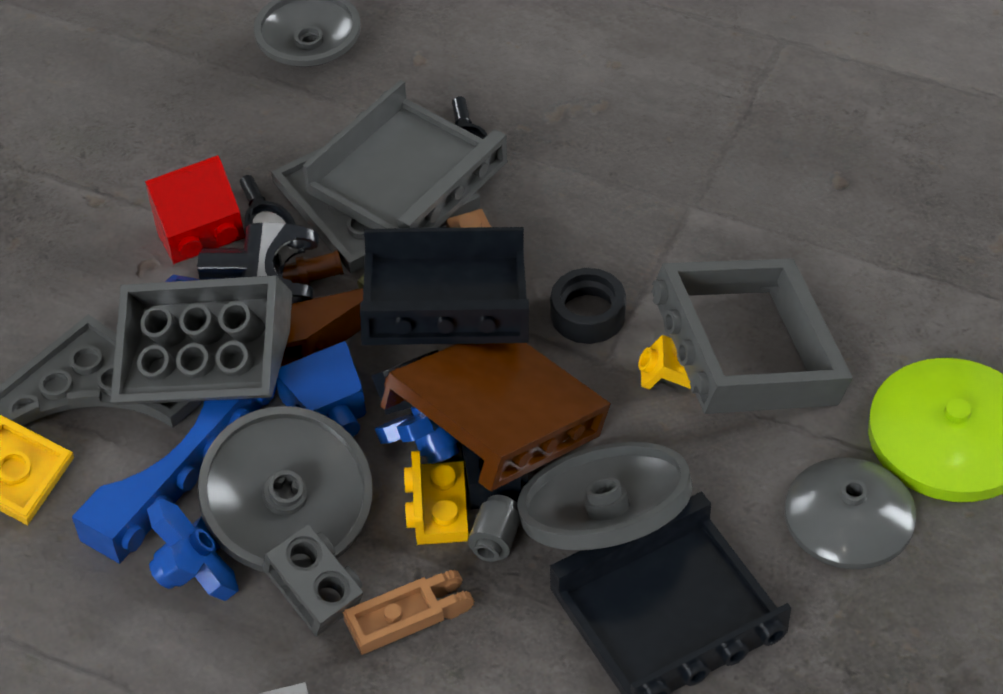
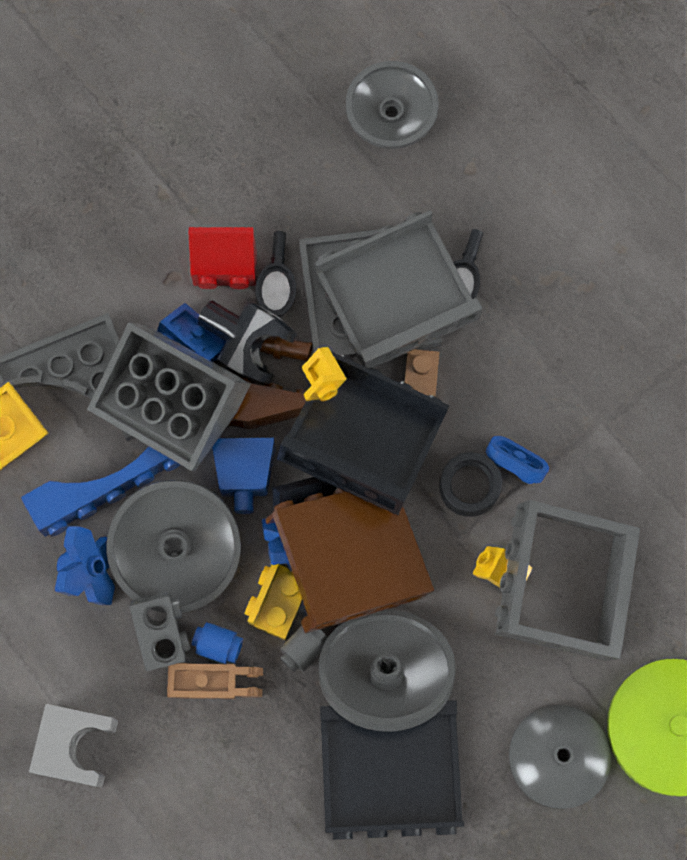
camera: 25 degrees right, 25 degrees up
none -> blue brick [191,622,244,664]
none -> yellow bracket [301,347,346,401]
none -> blue plate [486,436,549,484]

